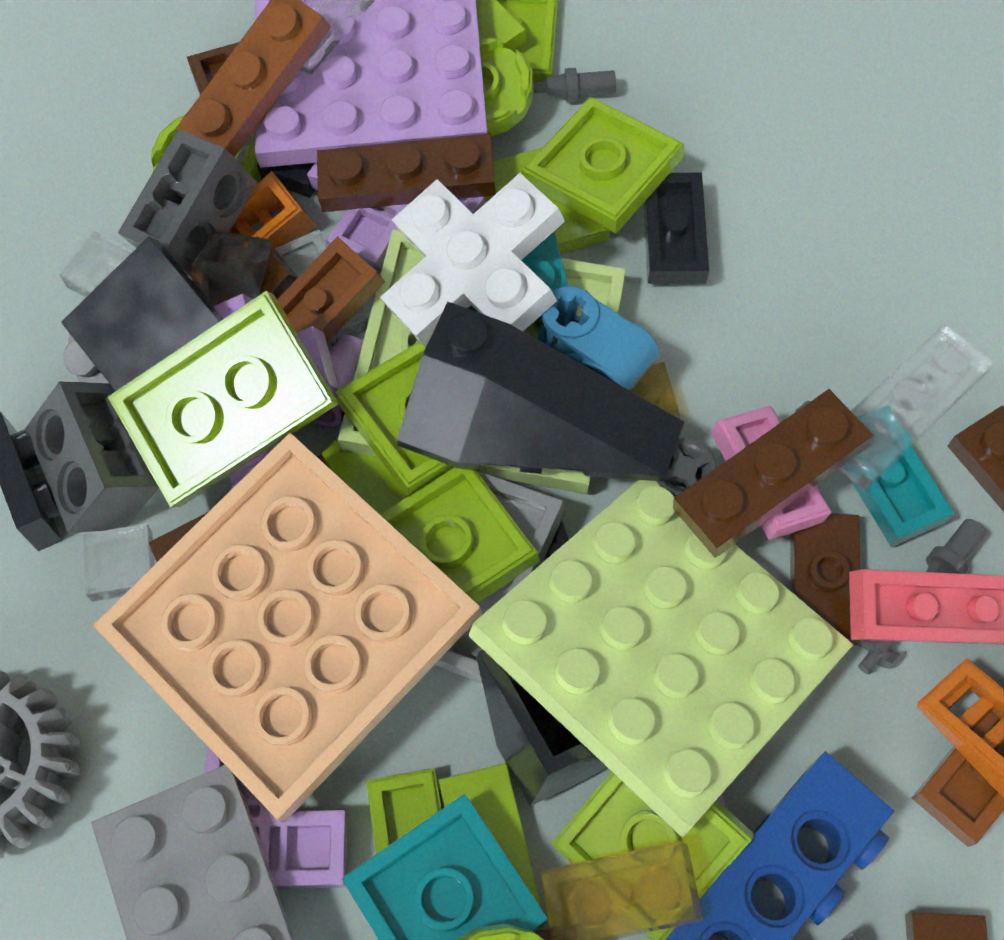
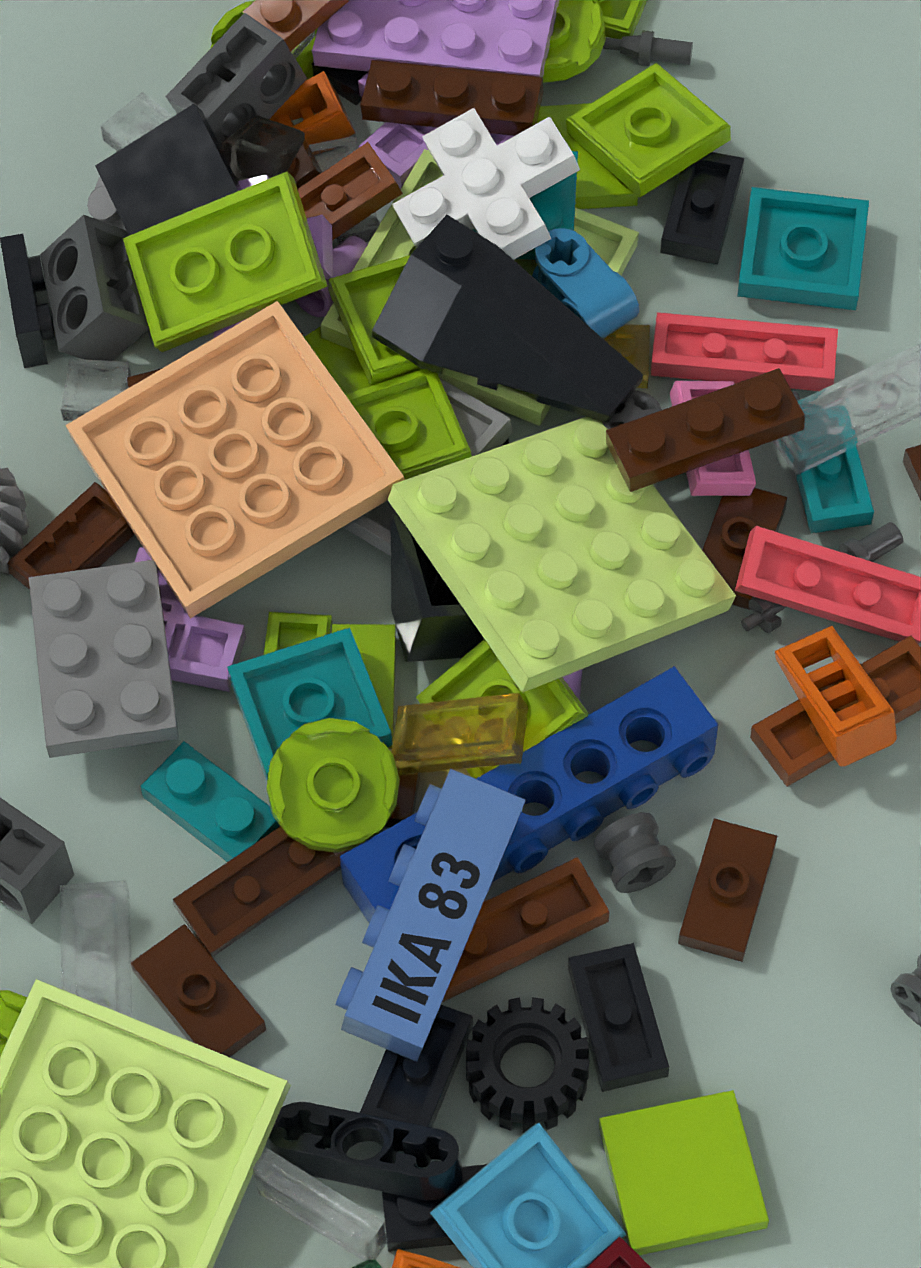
camera: 15 degrees right, 5 degrees down
none -> reddish brown plate [7,482,135,590]
none -> coral plate [651,312,838,392]
none -> teal plate [737,187,869,310]

